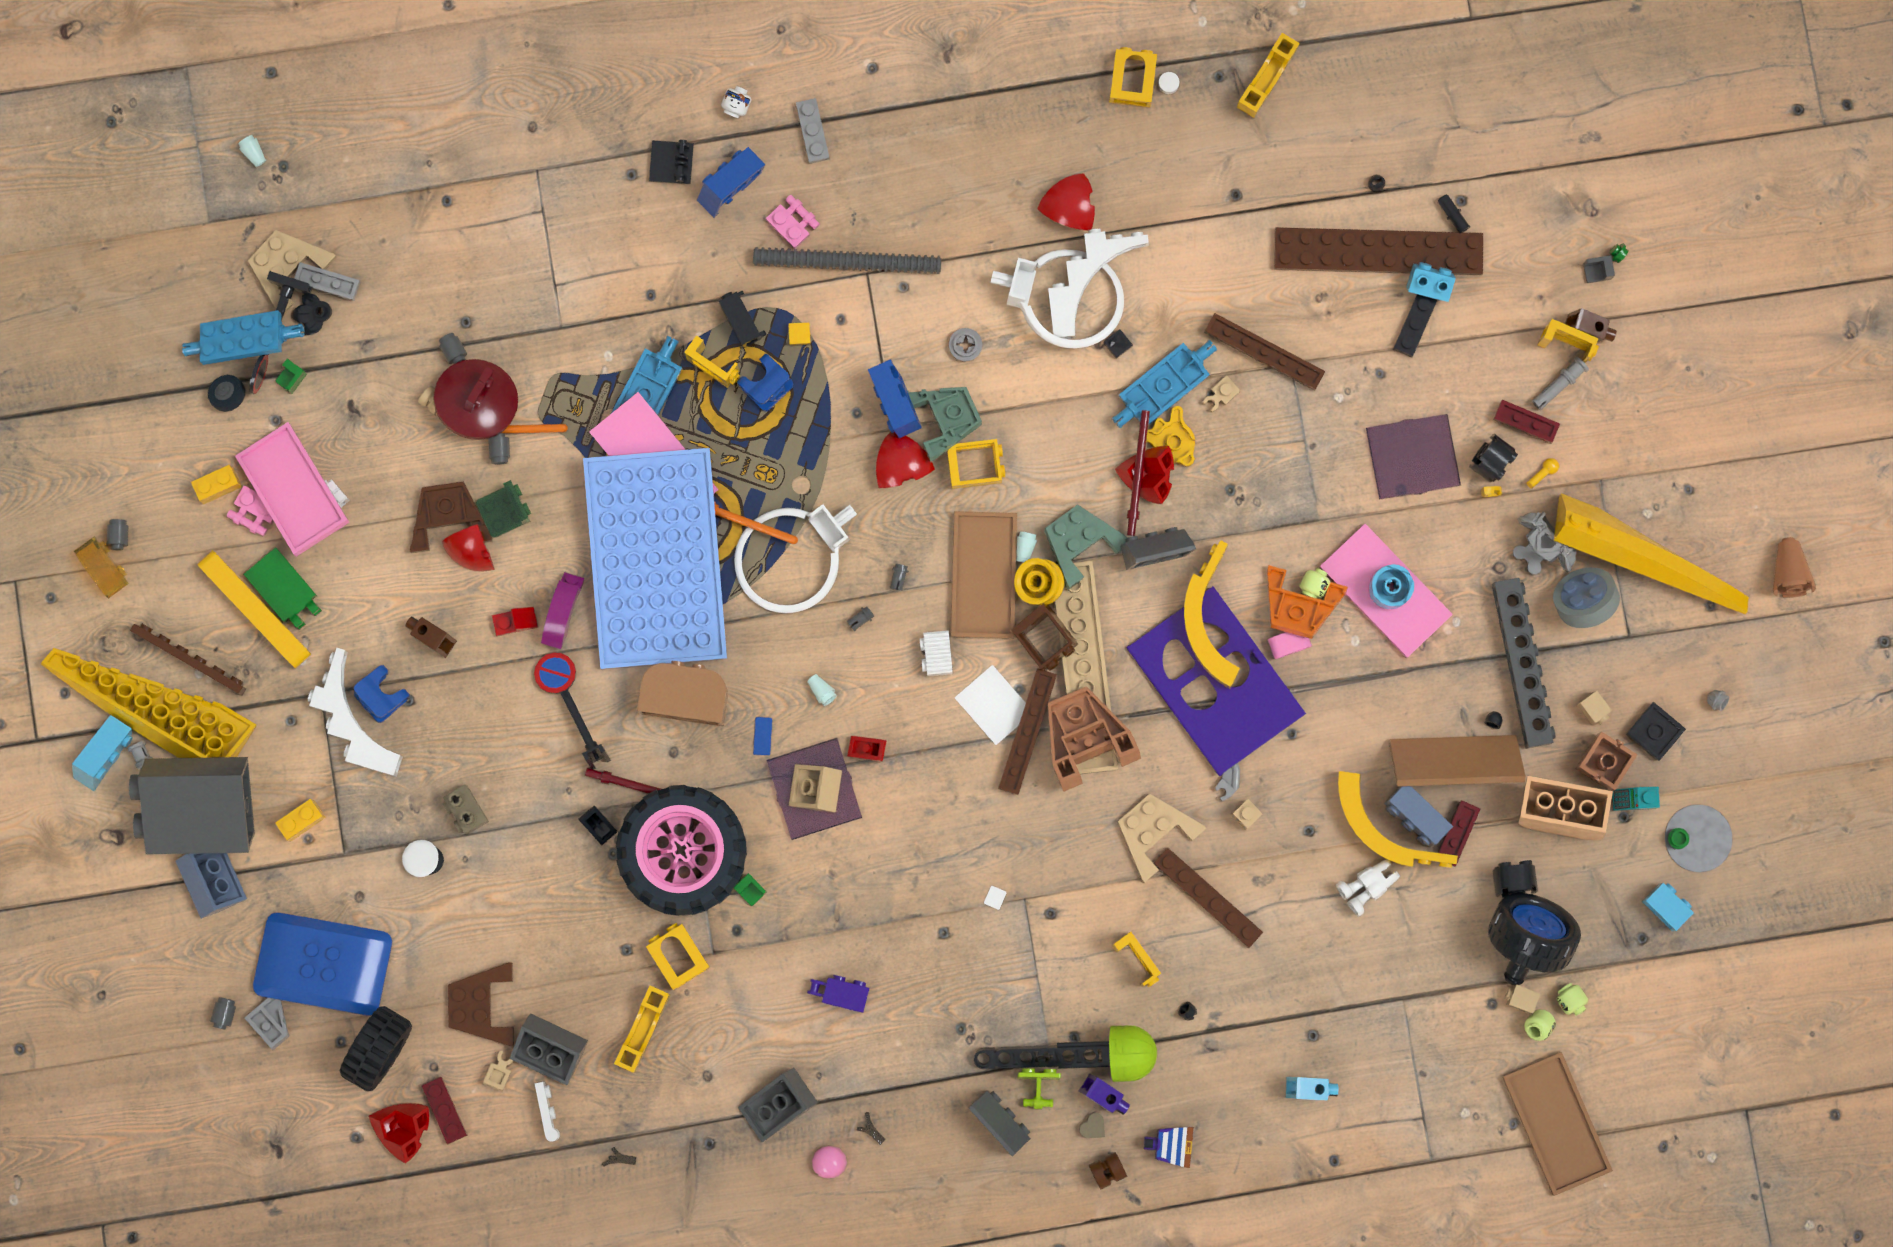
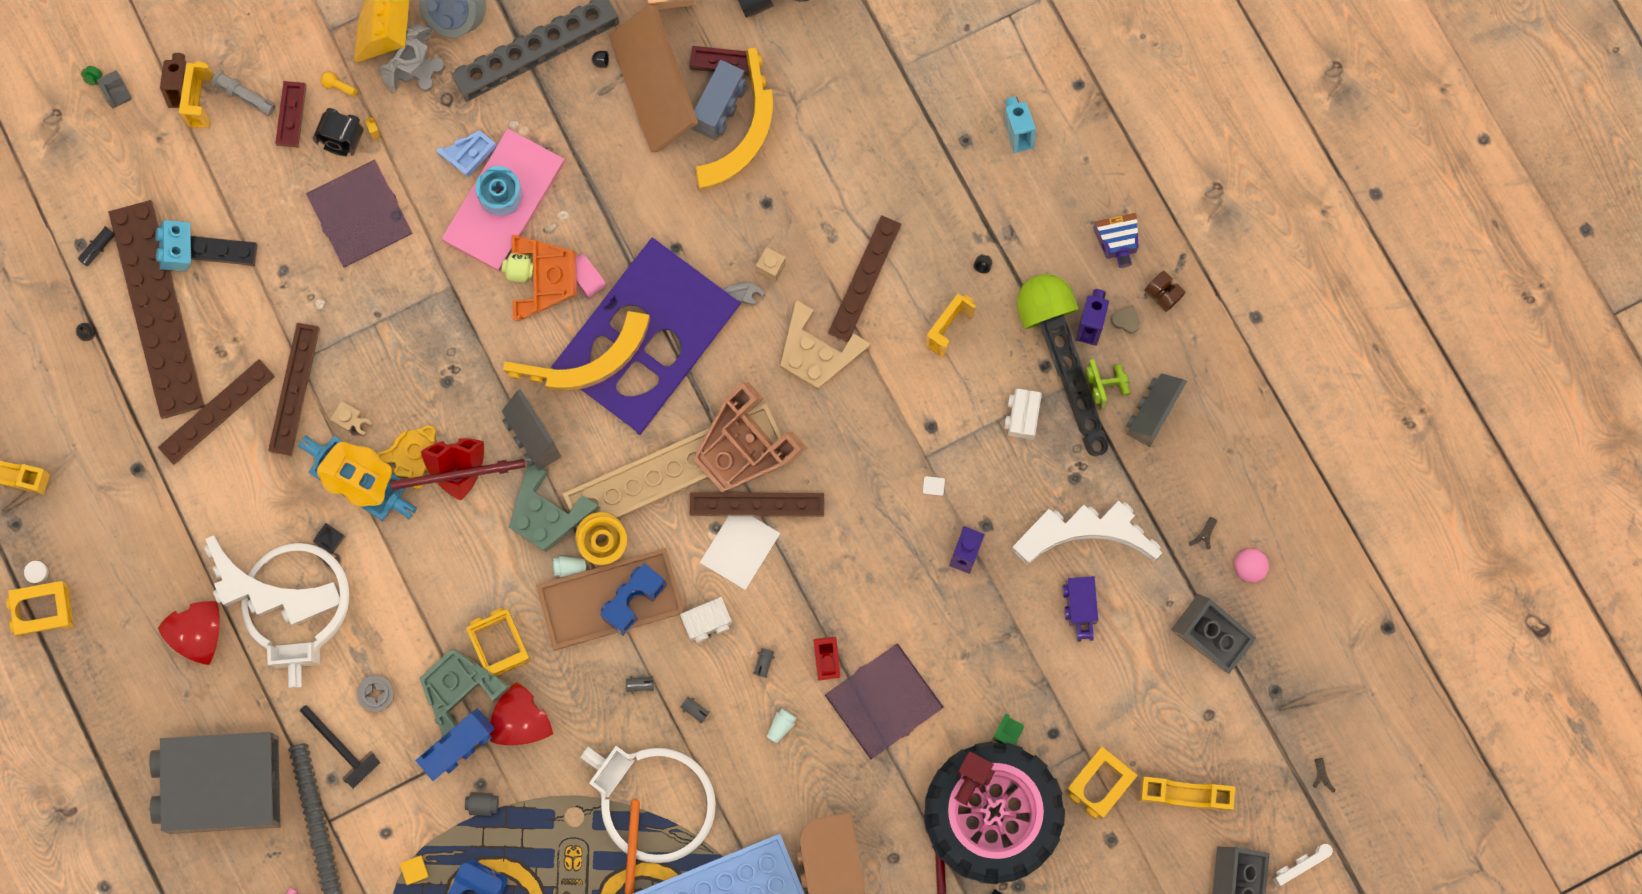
camera: 105 degrees left, 5 degrees down
blue sticker [753,717,772,756] -> none
tan slope [789,764,842,813] -> none
reddish brown window [1011,604,1078,671] -> none
white piece [1336,859,1400,917] -> none
none -> dark grey brick [149,732,281,834]
none -> reddish brown plate [158,359,275,465]
none -> black piece [300,705,380,789]
none -> yellow piece [317,442,392,507]
none -> light blue wing [436,130,497,178]
none -> dark grey brick [465,792,499,816]
none -> blue arch [600,563,667,636]
none -> dark grey pin [753,648,775,678]
none -> dark purple torso [949,526,985,574]
none -> dark red brick [954,751,995,806]
none -> white brick [1004,389,1042,440]
none -> white arch [1011,501,1162,566]

